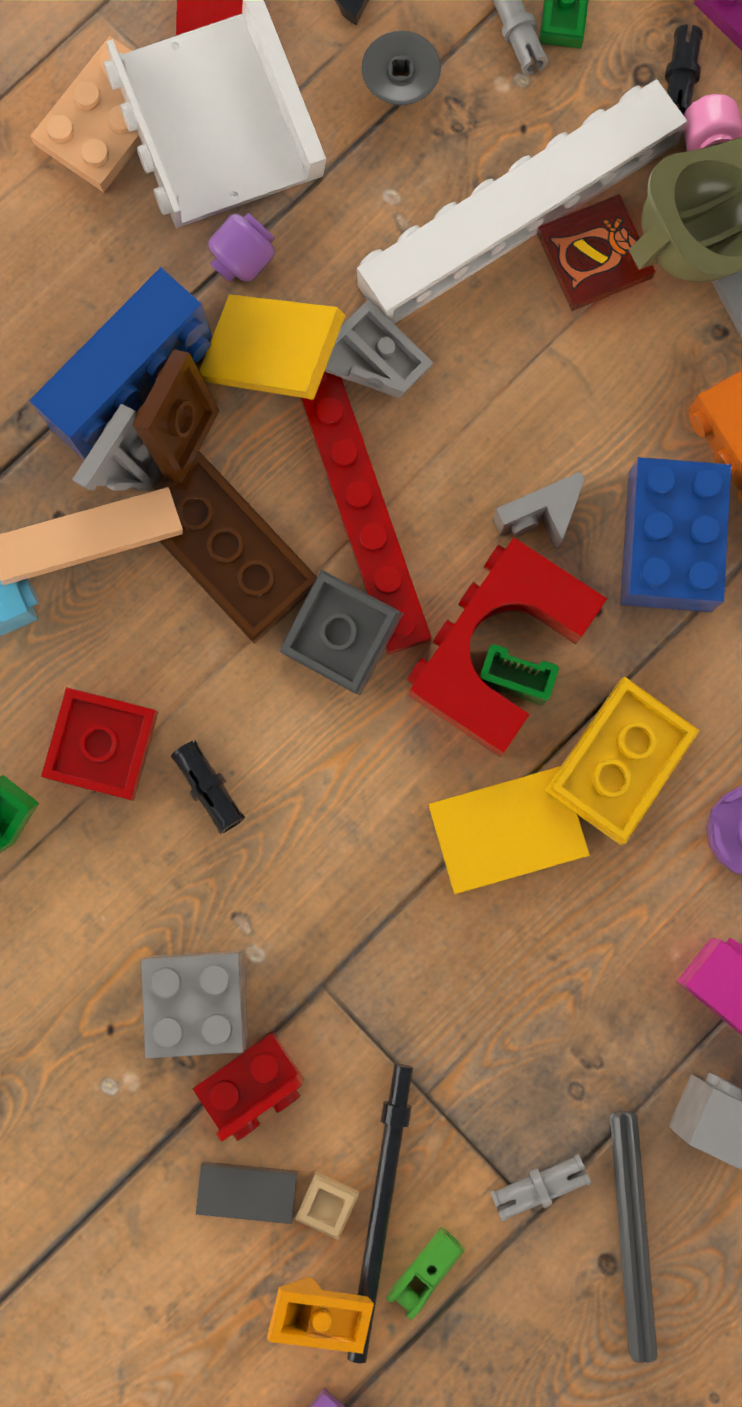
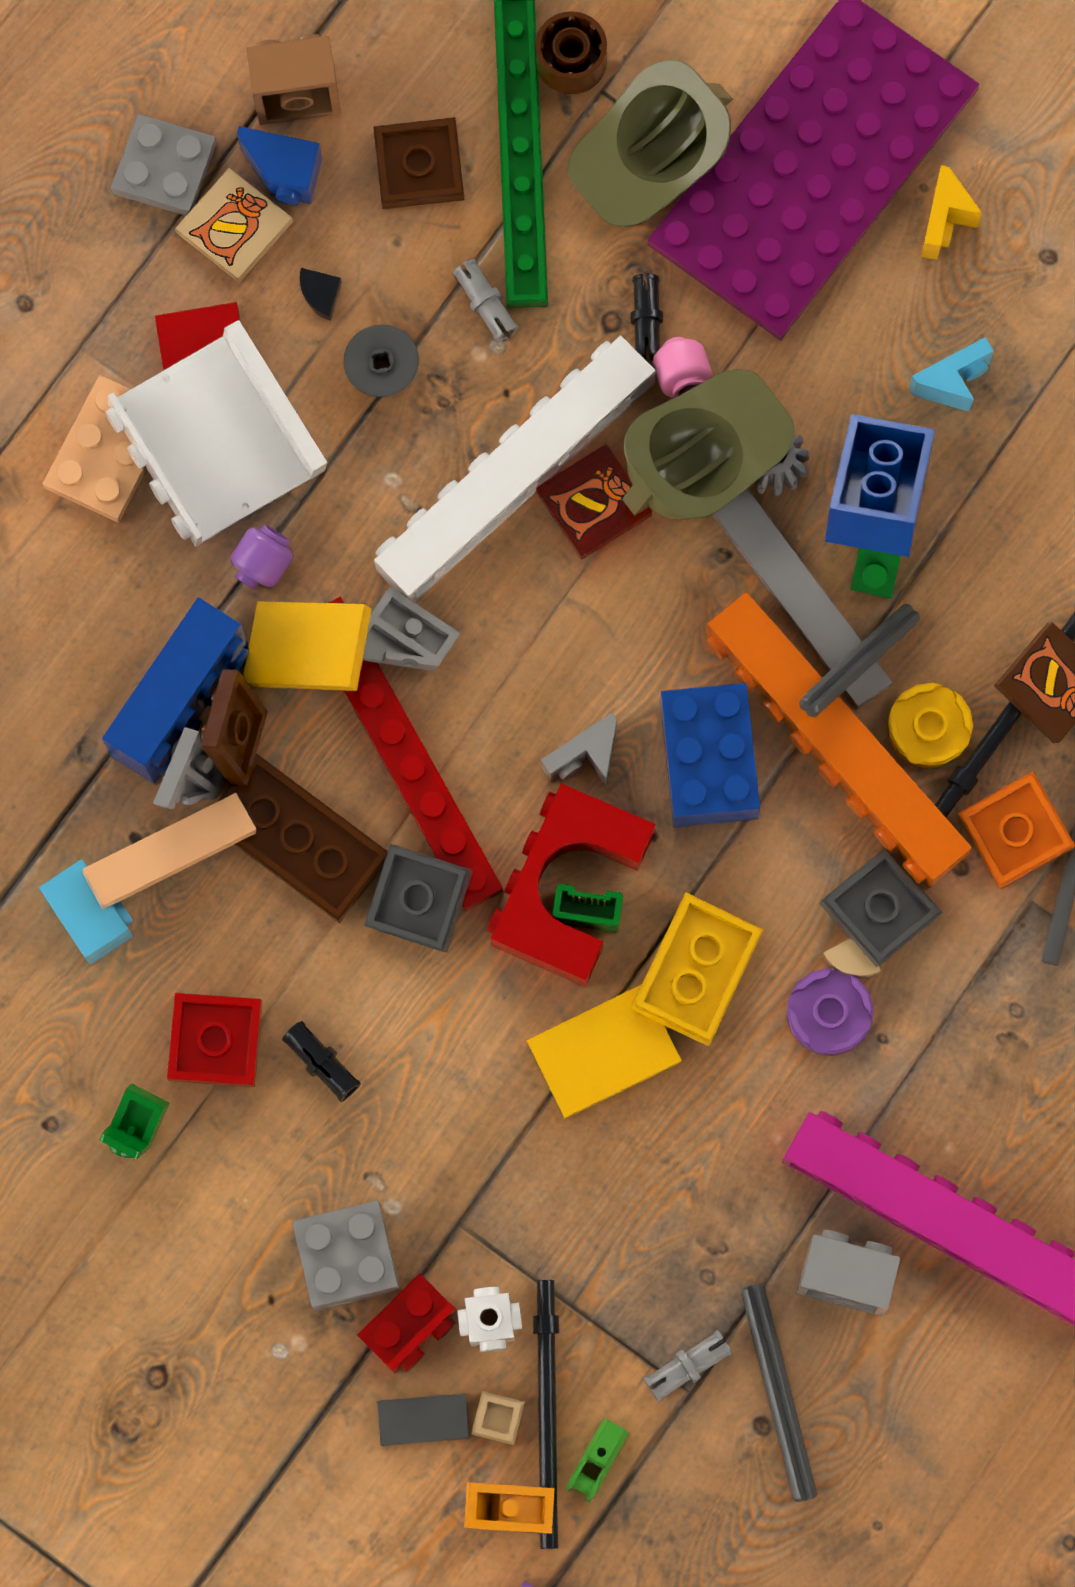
camera: 10 degrees left, 5 degrees down
none -> white brick [457,1287,522,1352]

